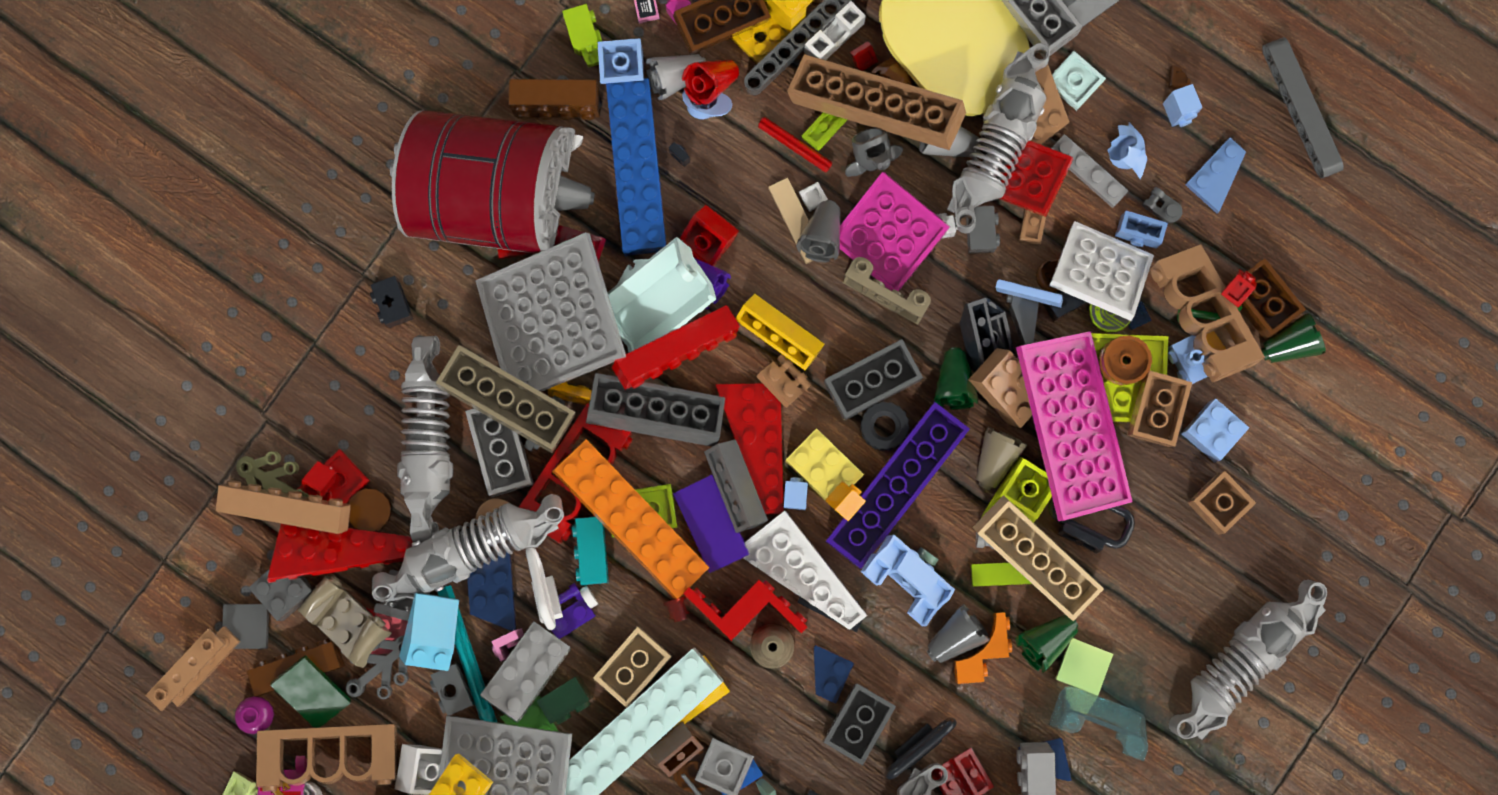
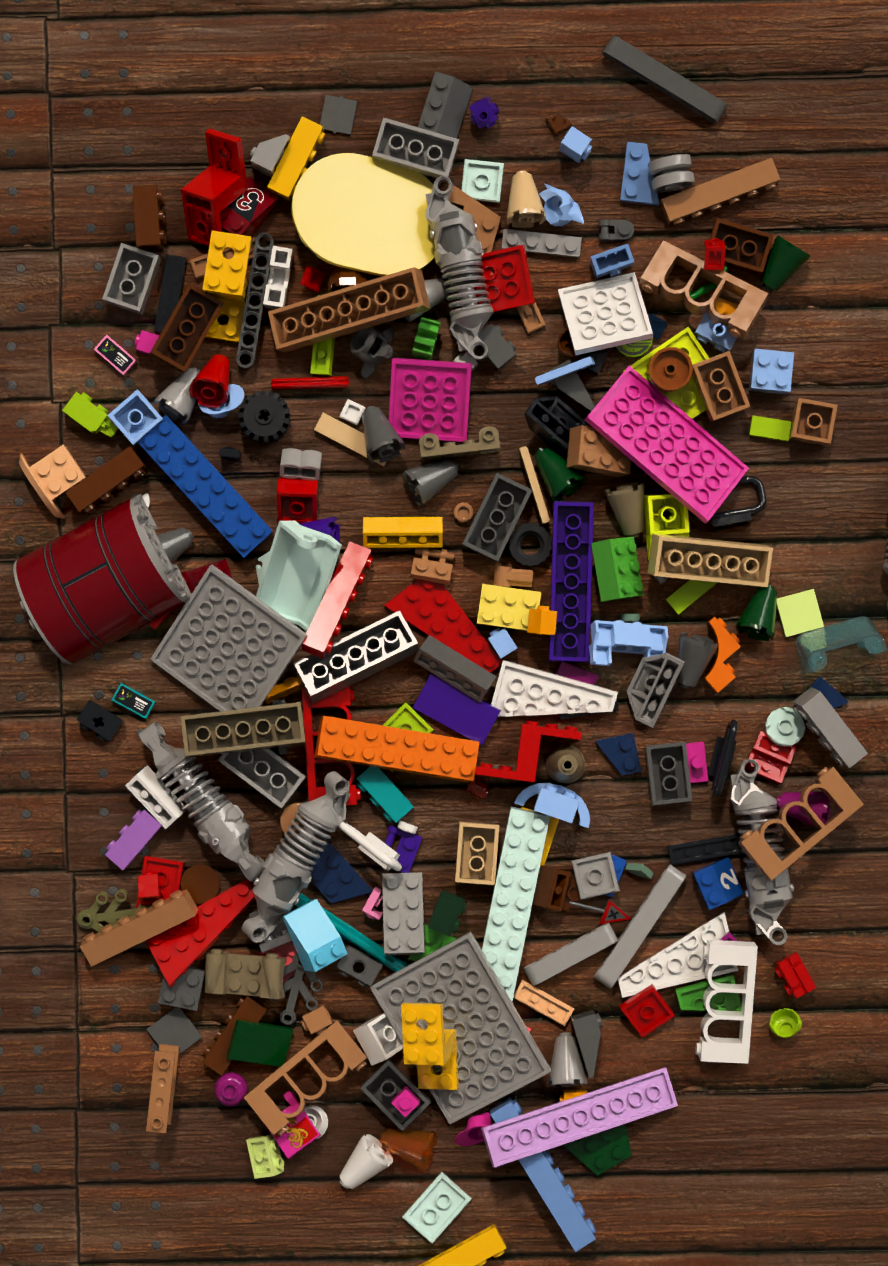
camera: 40 degrees left, 5 degrees up
none -> light nougat piece [19,445,86,519]
none -> medium lavender brick [105,809,162,870]
none -> tile [111,683,156,719]
none -> white brick [125,765,187,829]
none -> black wheel [238,390,290,444]
none -> light grey brick [280,448,322,481]
none -> medium nougat brick [301,1004,333,1035]
none -> dark grey cone [402,458,459,507]
none -> bright green gear [412,317,441,360]
none -> medium nougat tile [454,502,473,523]
none -> dark purple brick [469,96,500,129]
none -> medium nougat piece [493,566,533,587]
none -> tan cone [506,171,546,228]
none -> light blue piece [514,783,590,828]
none -> tan tile [519,446,550,525]
none -> magenta tile [556,661,598,685]
none -> bright green brick [591,537,644,602]
none -> light grey wedge [627,653,685,728]
none -> light grey wheel [648,154,695,193]
none -> medium nougat brick [660,158,780,226]
none -> dark pink tile [686,742,708,783]
none -> lime tile [749,415,791,442]
none -> light aqua tile [765,707,805,747]

